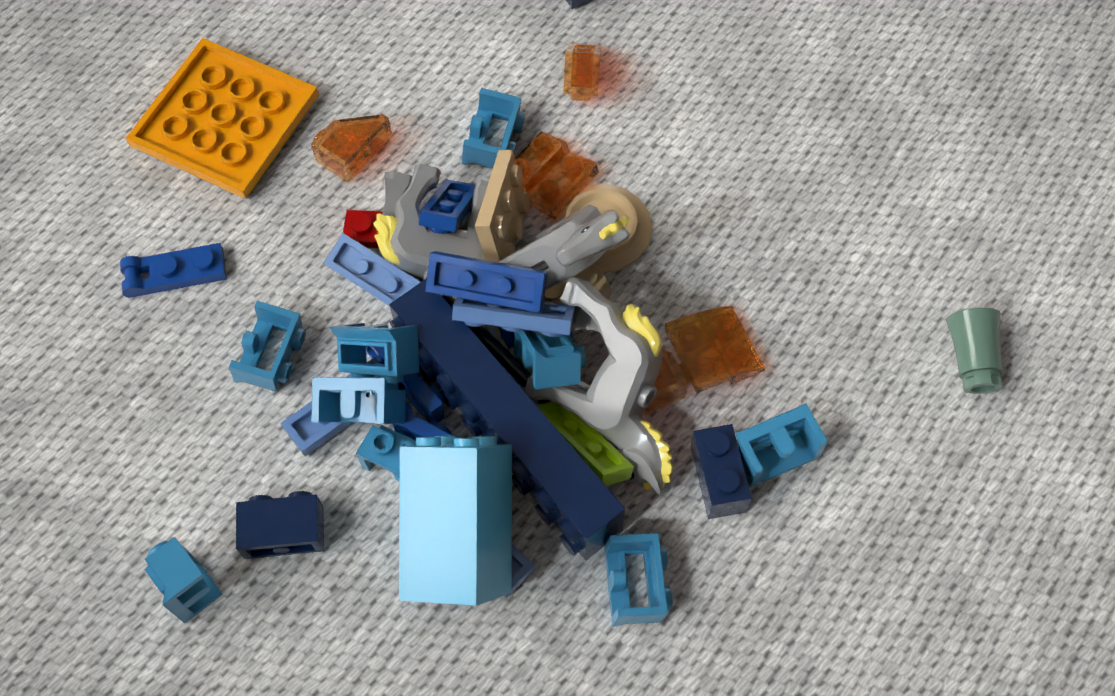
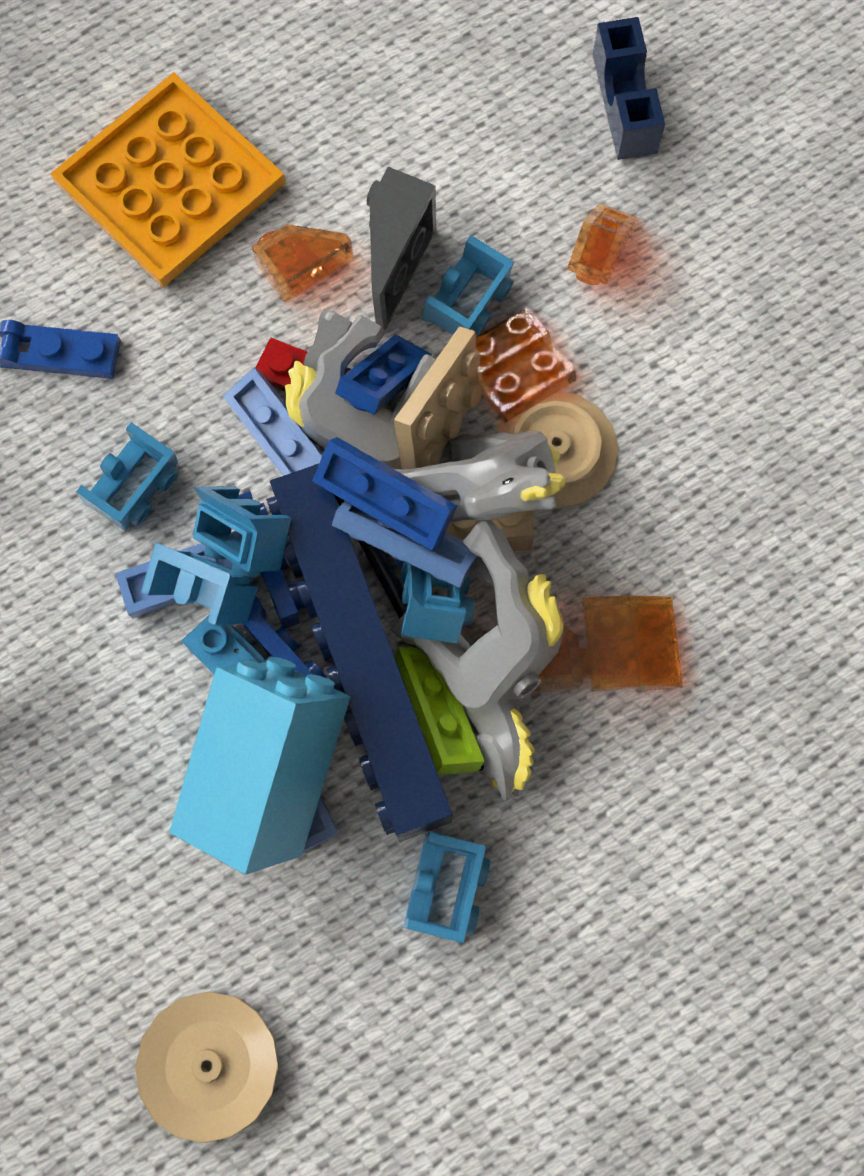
camera: 20 degrees right, 10 degrees up
dark blue brick [236,491,325,559] -> none
dark blue brick [690,424,752,519] -> none
dark azure window [736,403,828,488] -> none
none -> dark grey slope [366,167,437,330]

